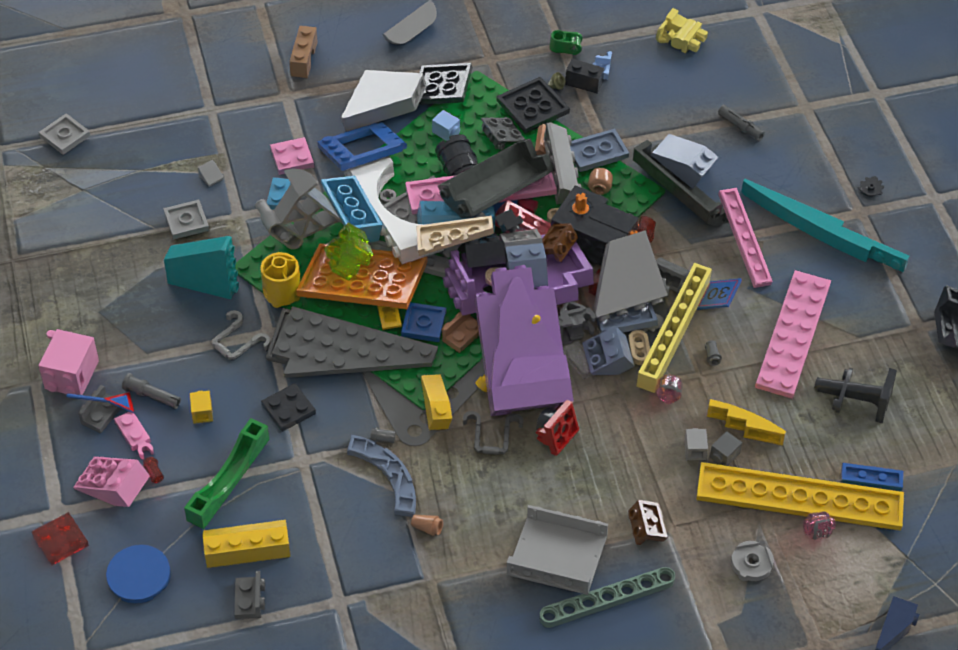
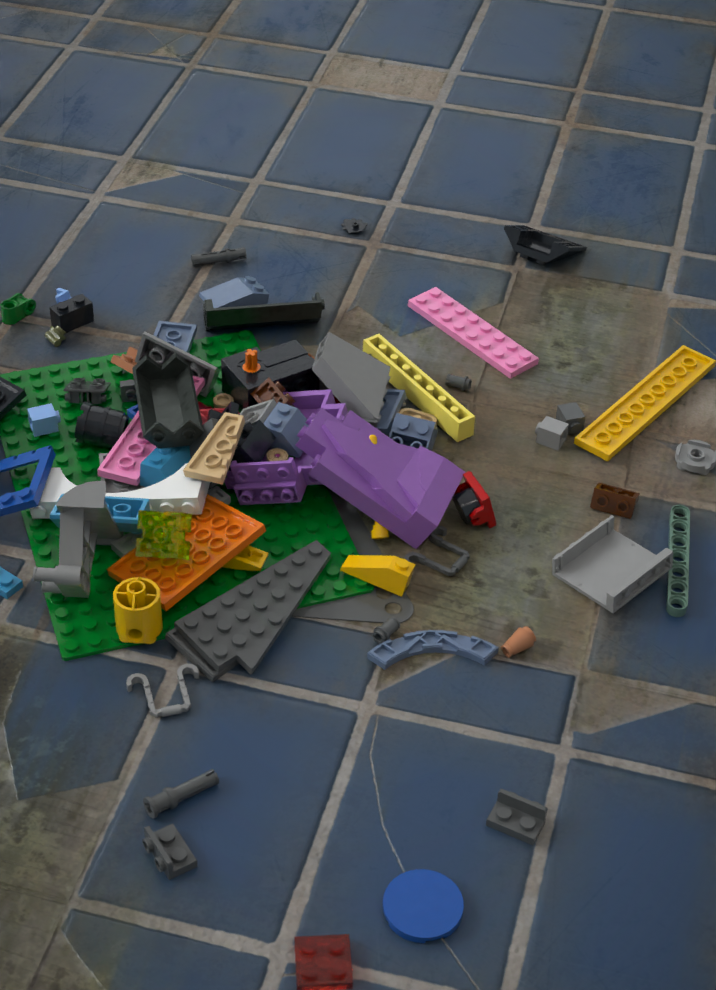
camera: 60 degrees left, 10 degrees down
bright pink container [38,329,99,395] -> none
blue piece [66,392,134,413] -> none
bright pink slope [73,457,150,507] -> none
bright pink plate [114,412,154,459] -> none
clear red pin [143,457,164,483] -> none
teal slope [164,236,239,300] -> none
green arch [184,418,270,529] -> none
yellow brick [190,391,213,424] -> none
yellow slope [203,520,290,568] -> none
black plate [261,383,316,432] -> none
blue plate [401,303,446,342] -> none
nougat bracket [442,312,479,353] -> none
black plate [497,77,570,133] -> none
nougat head [588,168,613,195] -> none
light yellow hips [656,8,708,53] -> none
clear pink head [656,374,683,404] -> none
blue piece [697,278,742,310] -> none
yellow slope [707,399,786,446] -> none
bright pink tile [718,188,773,288] -> none
teal slope [741,179,909,272] -> none
clear pink head [803,511,836,540] -> none
black piece [814,368,897,423] -> none
blue plate [841,463,903,492] -> none

